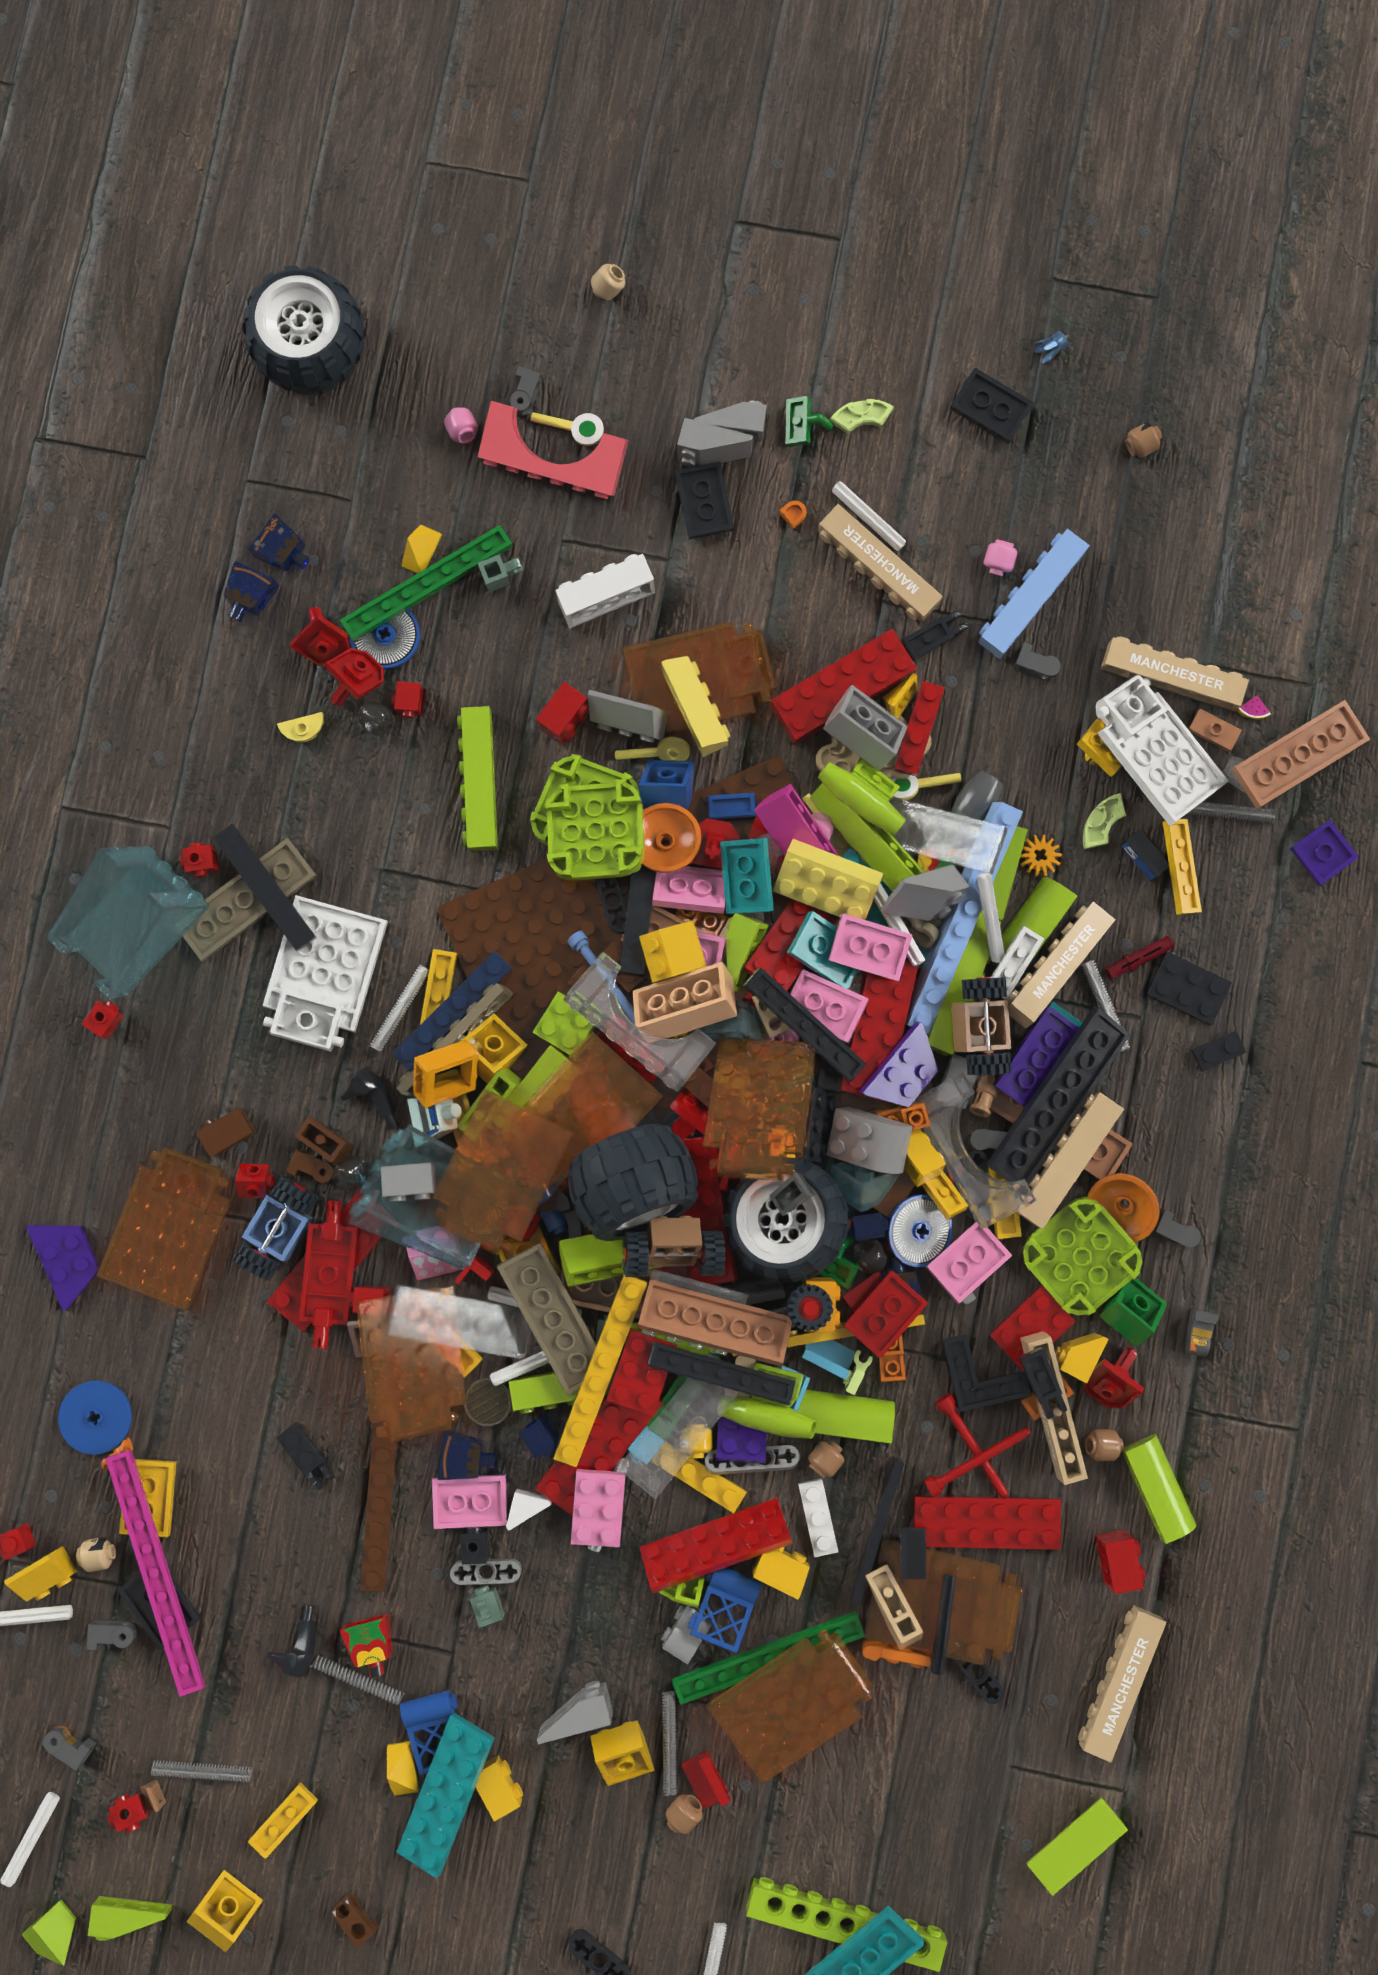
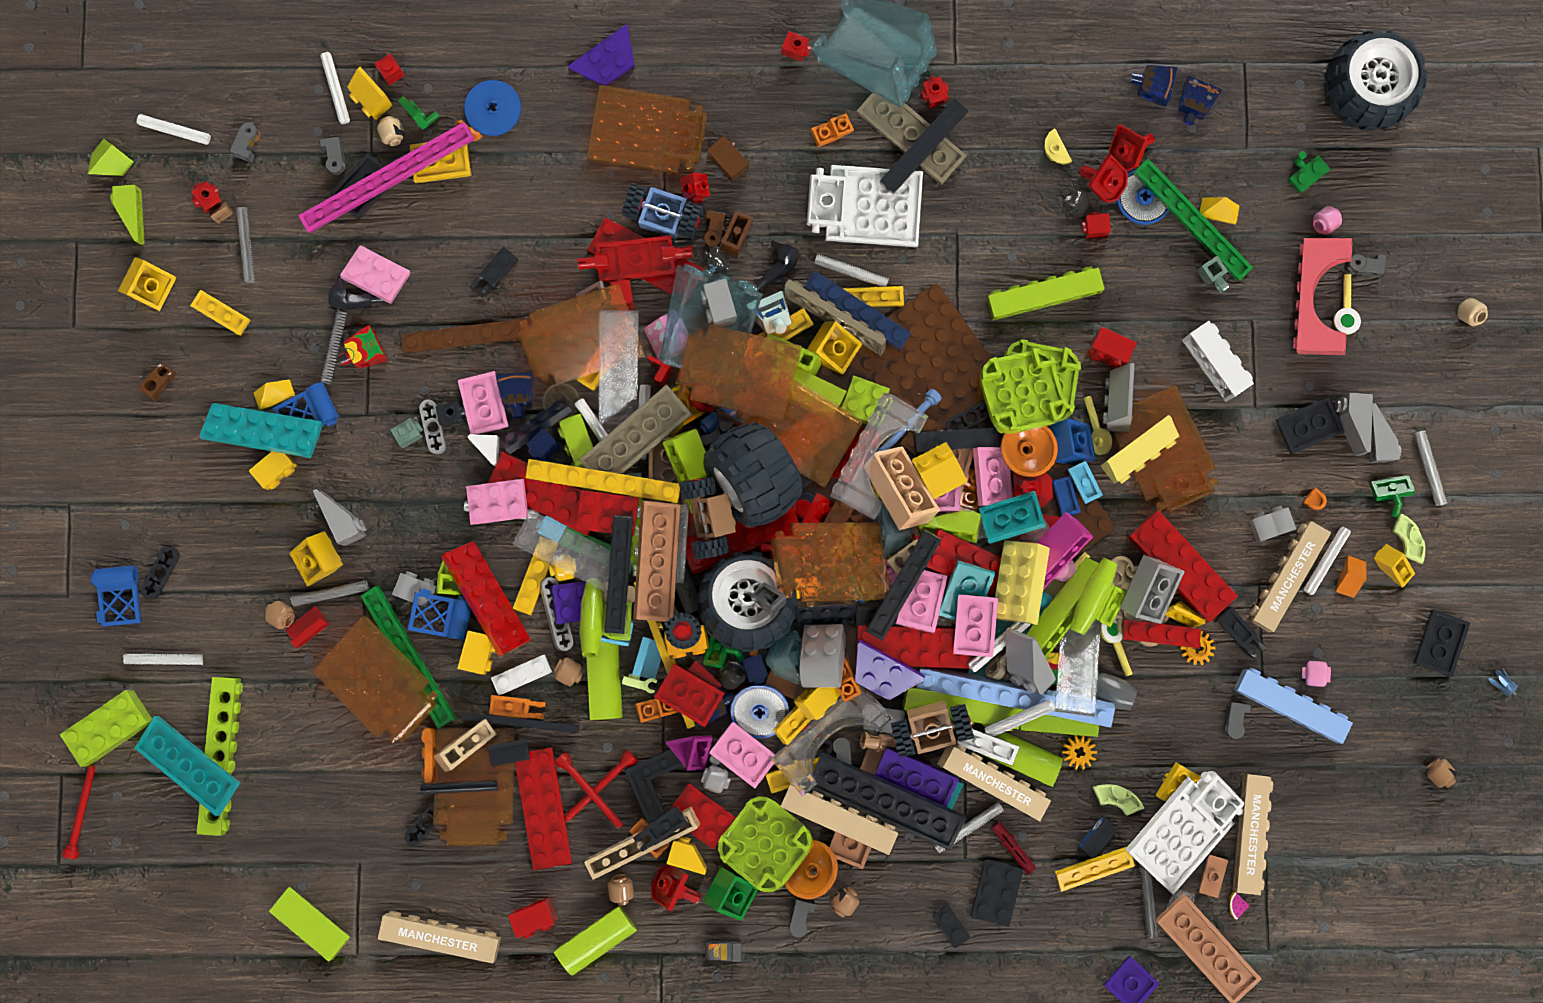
camera: 75 degrees right, 0 degrees up
light orange window [413,1039,479,1108] -> none
none -> bright pink plate [340,245,410,304]
none -> green plate [398,96,440,130]
none -> orange hinge [489,695,545,719]
none -> black plate [503,397,572,454]
none -> magenta slope [665,736,712,771]
none -> light grey head [701,765,731,793]
none -> orange slope [810,113,854,147]
none -> medium nougat head [831,887,860,918]
none -> medium azure panel [1068,461,1103,504]
none -> light orange gear [1180,631,1215,665]
none -> light grey brick [1249,505,1296,542]
none -> green plate [1288,151,1331,194]
none -> orange slope [1335,555,1366,598]
none -> yellow slope [1374,544,1415,588]
none -> white axle [1414,431,1447,506]

